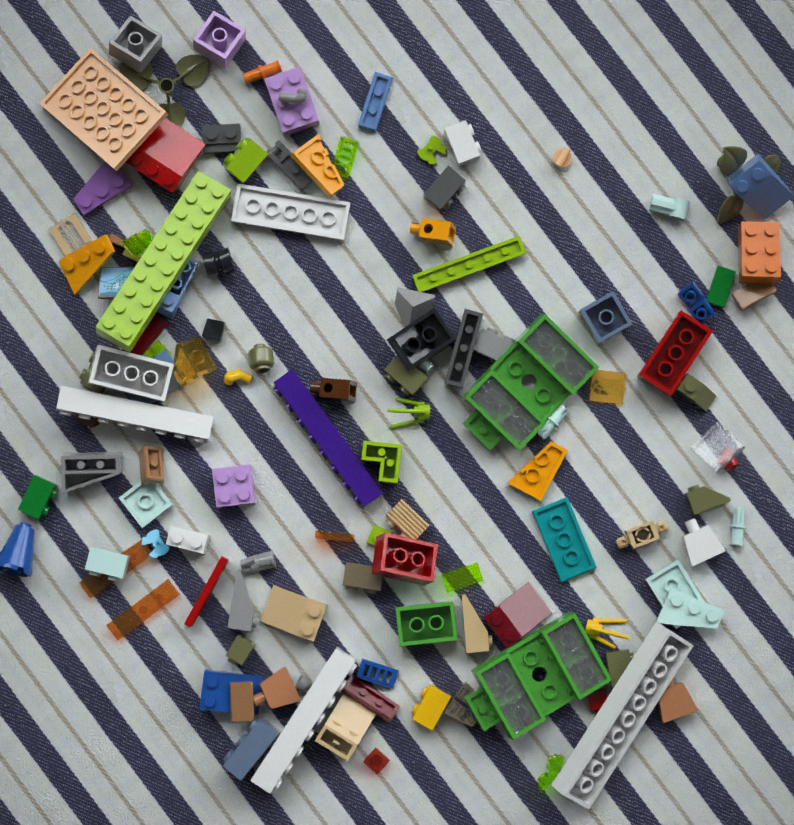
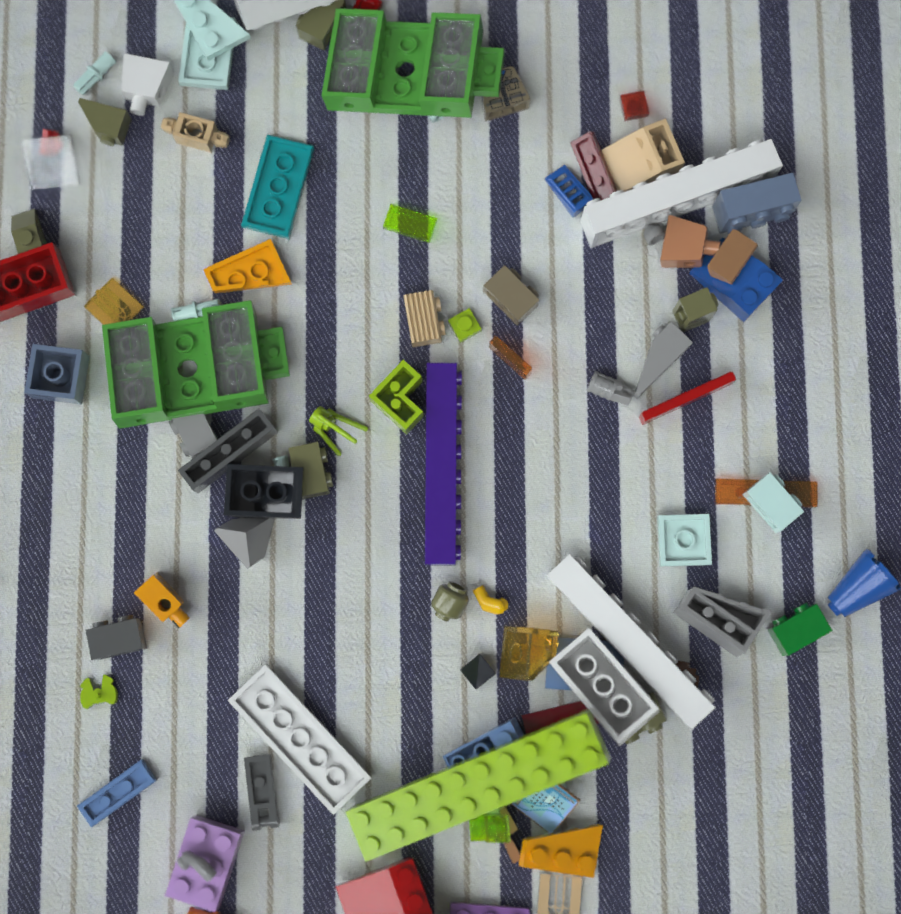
camera: 145 degrees left, 5 degrees down
clear orange tile [106,579,180,640] -> none
medium nougat slope [139,446,165,485] -> none
medium azure piece [141,529,170,559] -> none
clear neon green tile [144,340,172,358] -> none
white brick [166,526,210,554] -> none
dark grey plate [202,123,241,154] -> none
black wheel [202,247,234,278] -> none
lavender brick [212,464,256,508] -> none
lime brick [223,138,268,183] -> none
tan slope [261,585,328,642] -> none
light orange wing [291,134,344,198] -> none
reddish brown torso [310,378,357,402] -> none
clear neon green slope [333,136,360,179] -> none
red brick [371,533,438,586] -> none
bright green brick [395,601,458,646] -> none
yellow brick [411,684,451,731] -> none
lime plate [412,235,526,292] -> none
white brick [444,120,482,167] -> none
tan slope [461,594,493,653] -> none
slope [483,582,552,648] -> none
yellow plant [585,617,629,649] -> none

